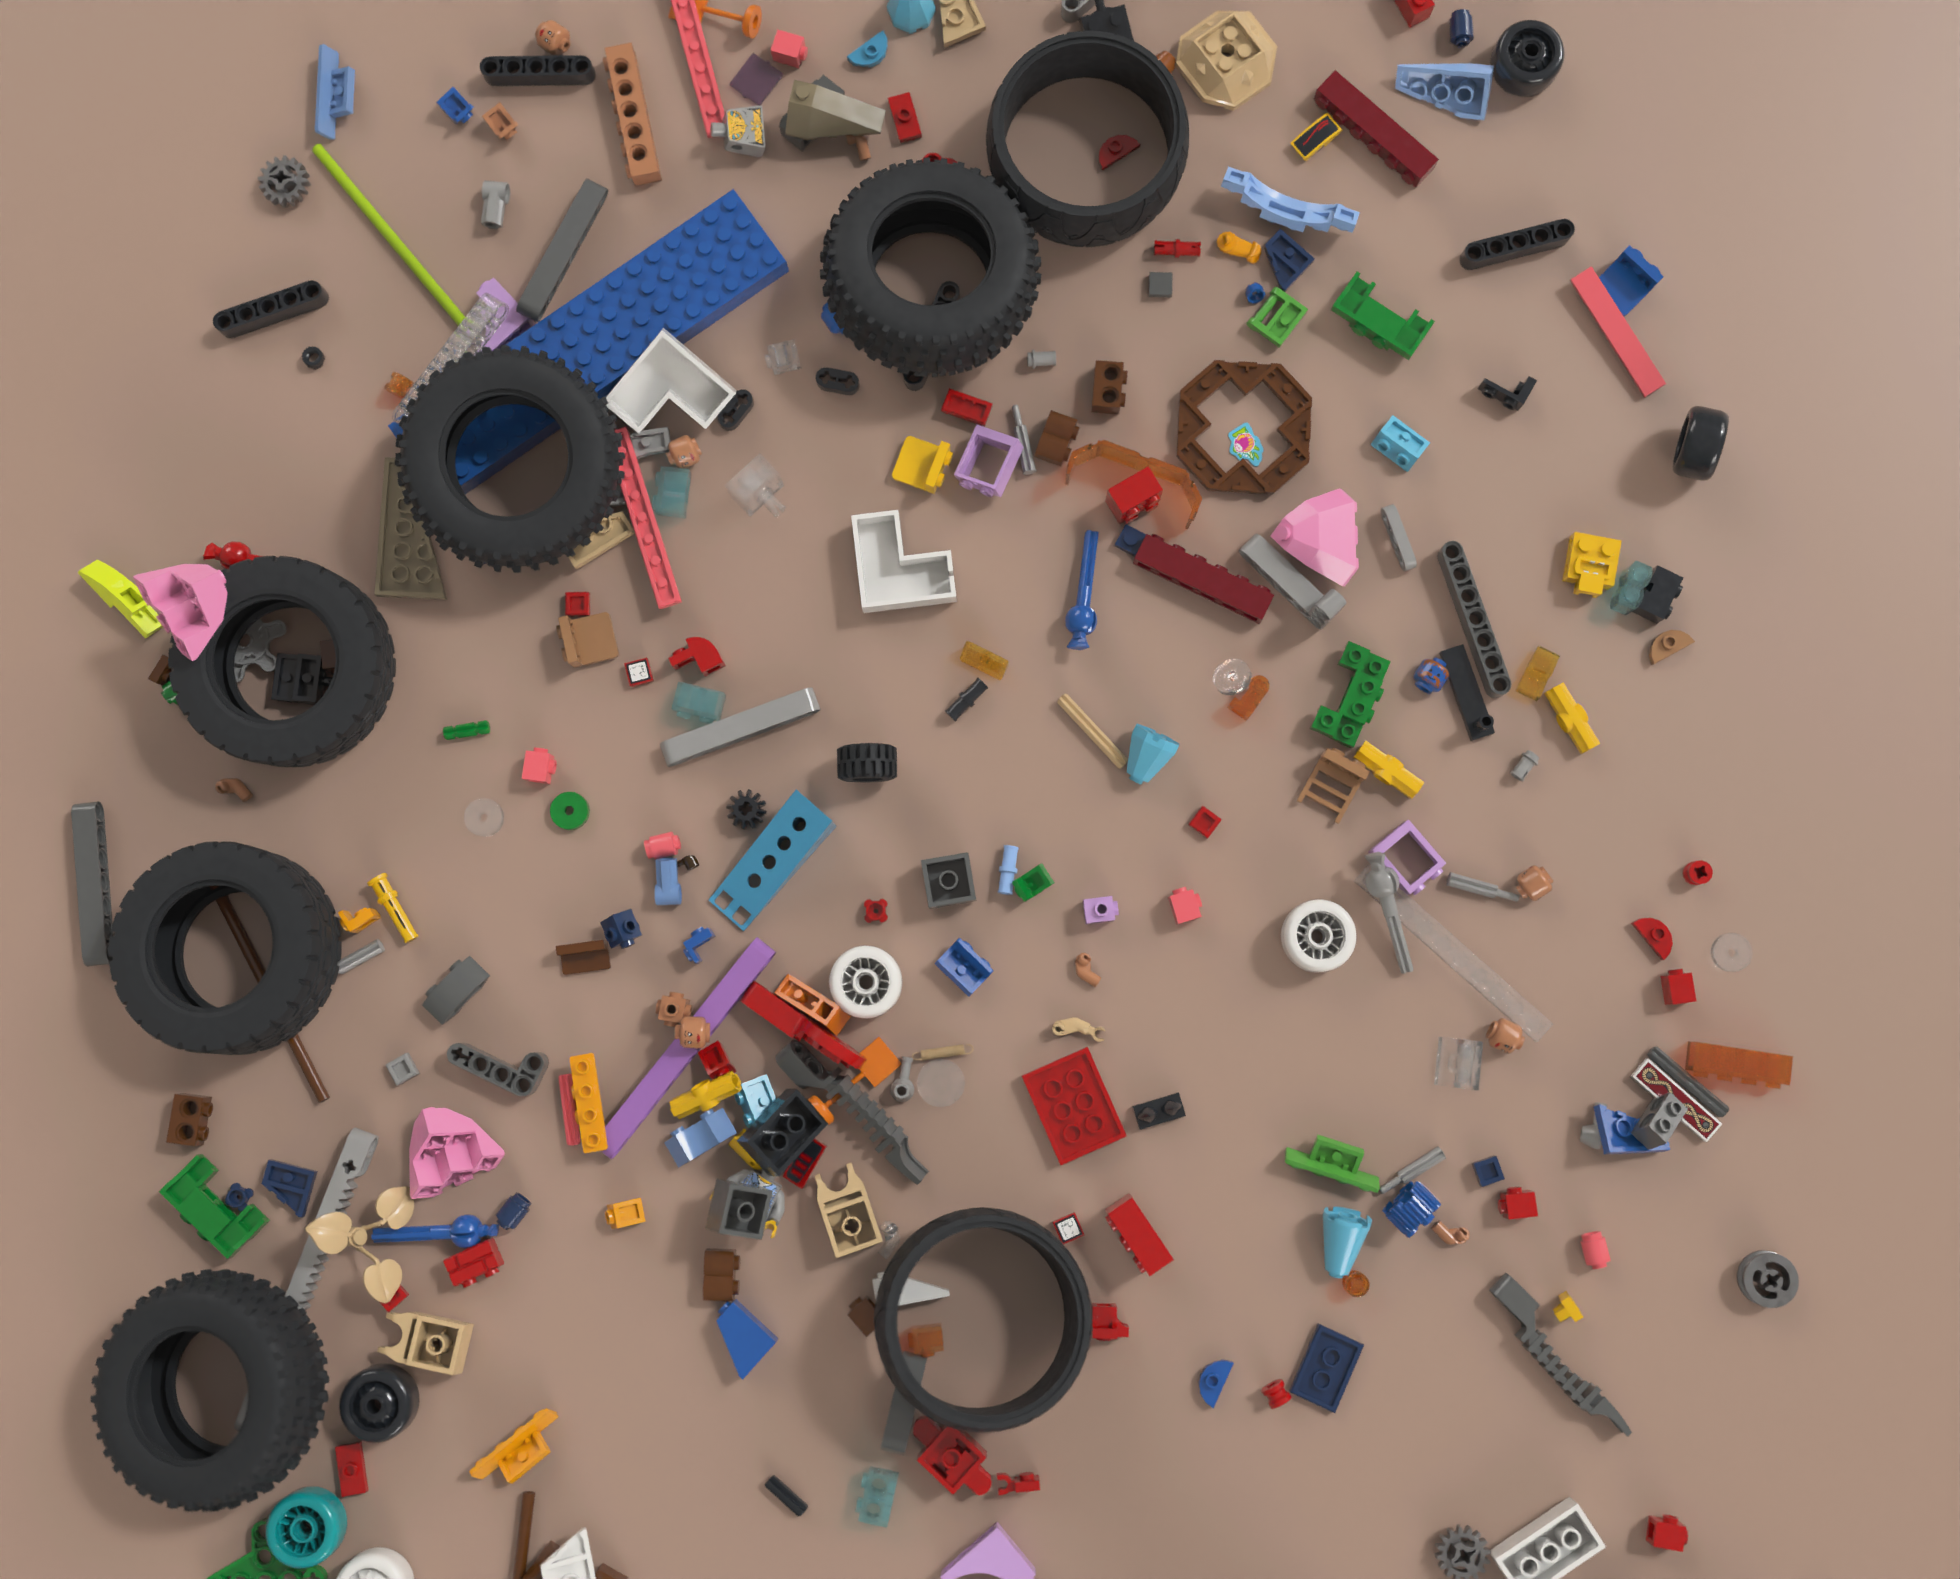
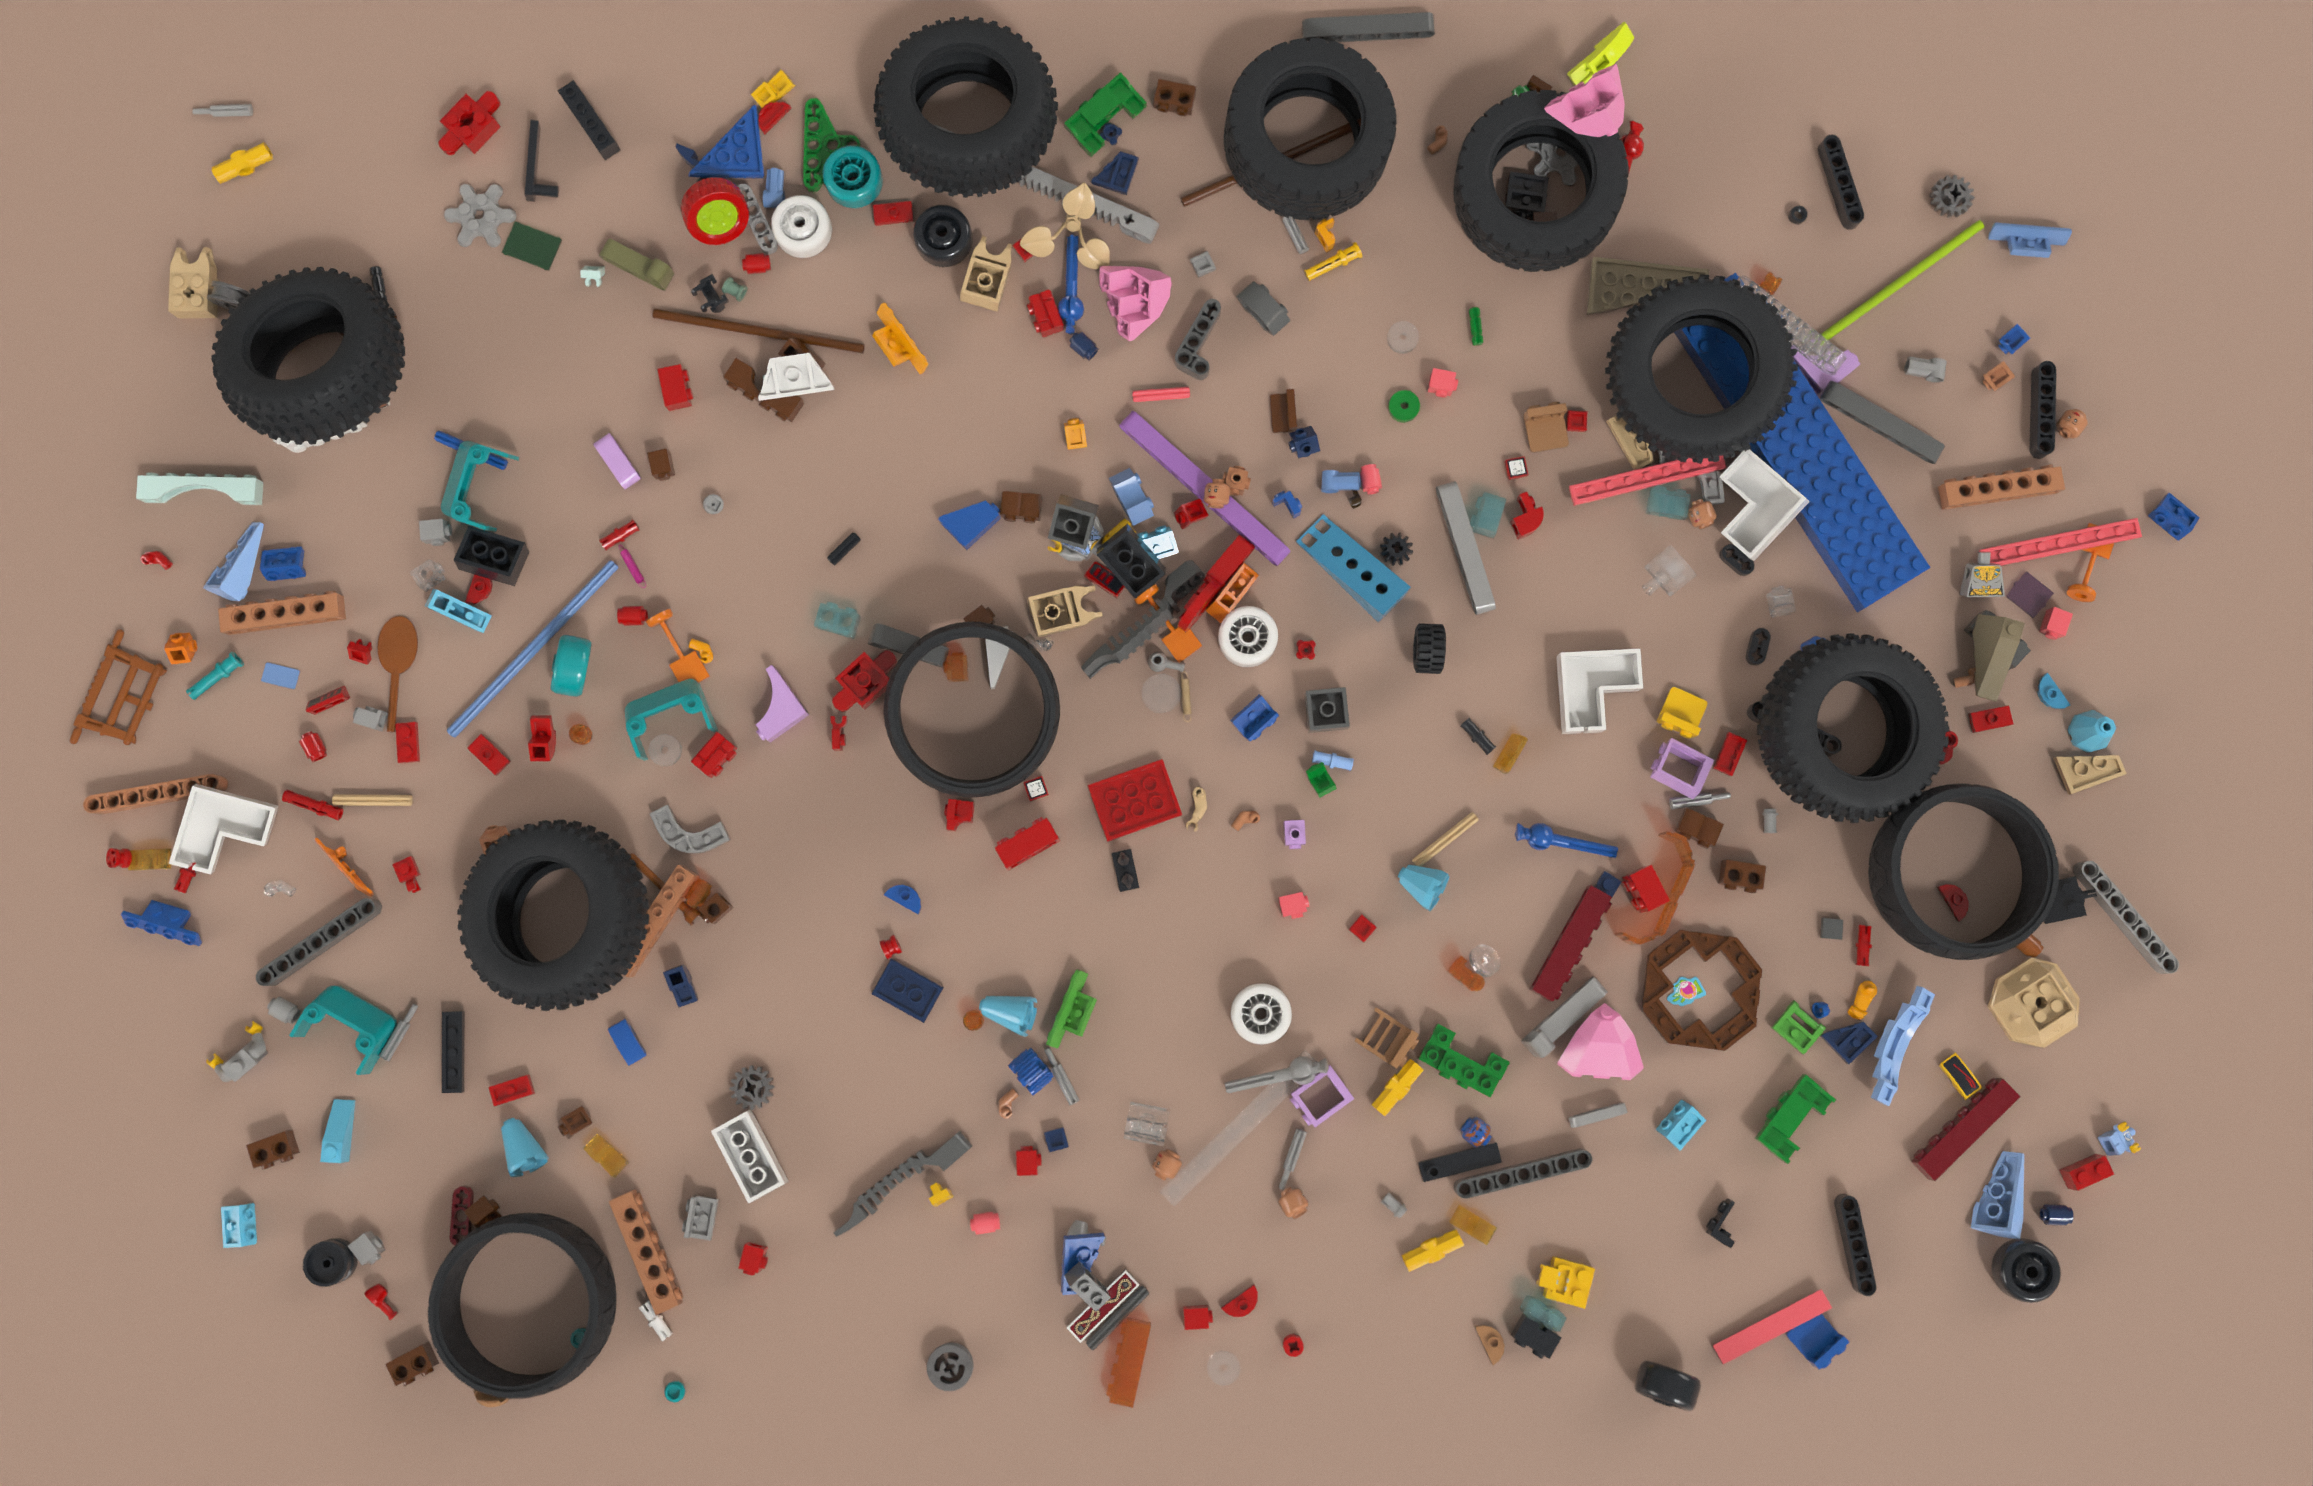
camera: 90 degrees right, 0 degrees up
light orange bracket [570,1053,608,1153] -> none
yellow piece [669,1071,742,1119] -> none

